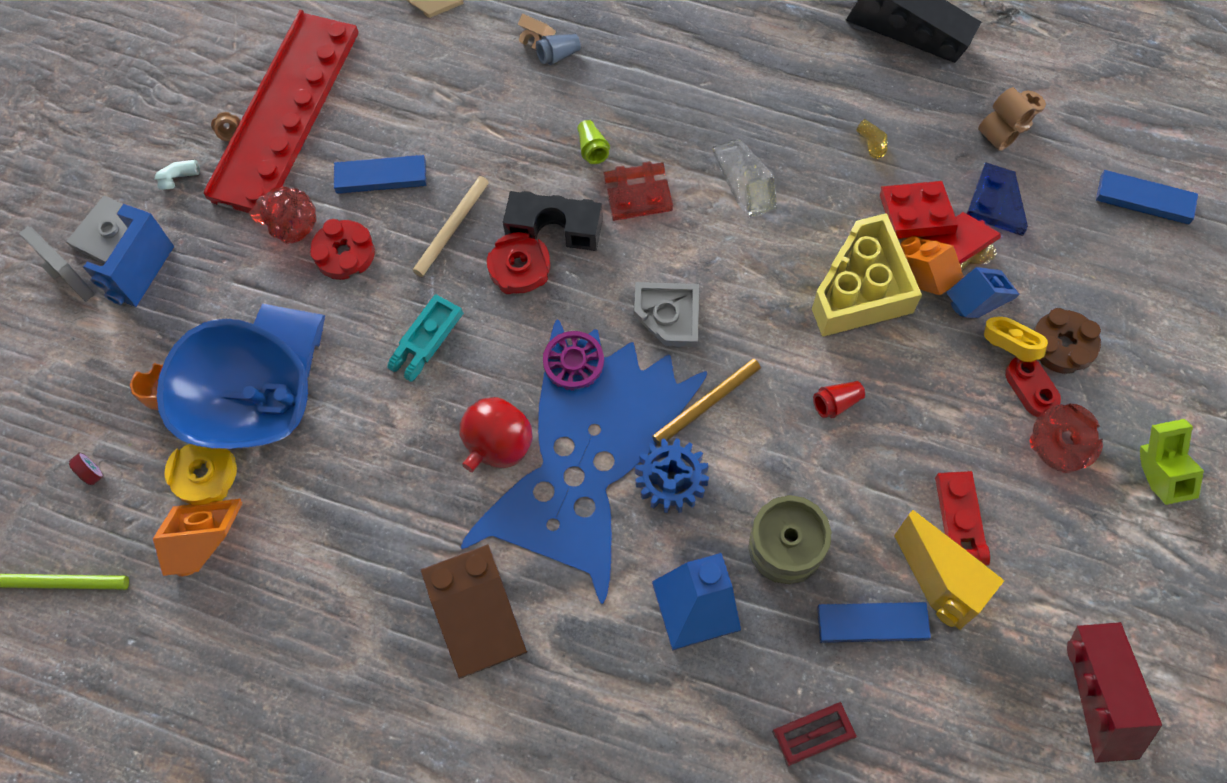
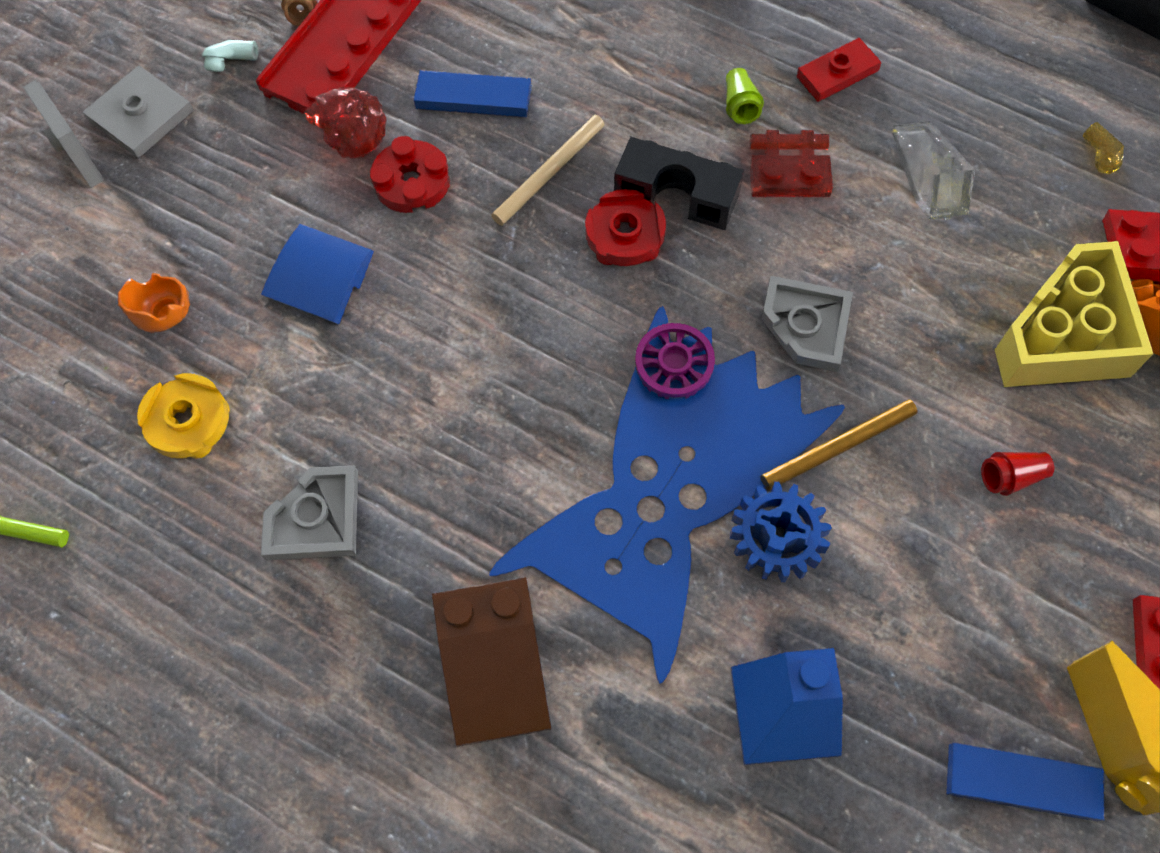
camera: 10 degrees right, 0 degrees up
dark red tile [69,452,103,485] -> none
blue panel [83,204,174,307] -> none
orange slope [153,498,242,577] -> none
blue piece [157,318,308,449] -> none
teal hinge [387,294,464,382] -> none
red piece [459,397,533,473] -> none
olive wheel [748,495,832,585] -> none
none -> light grey plate [261,465,358,561]
none -> red plate [796,37,882,102]

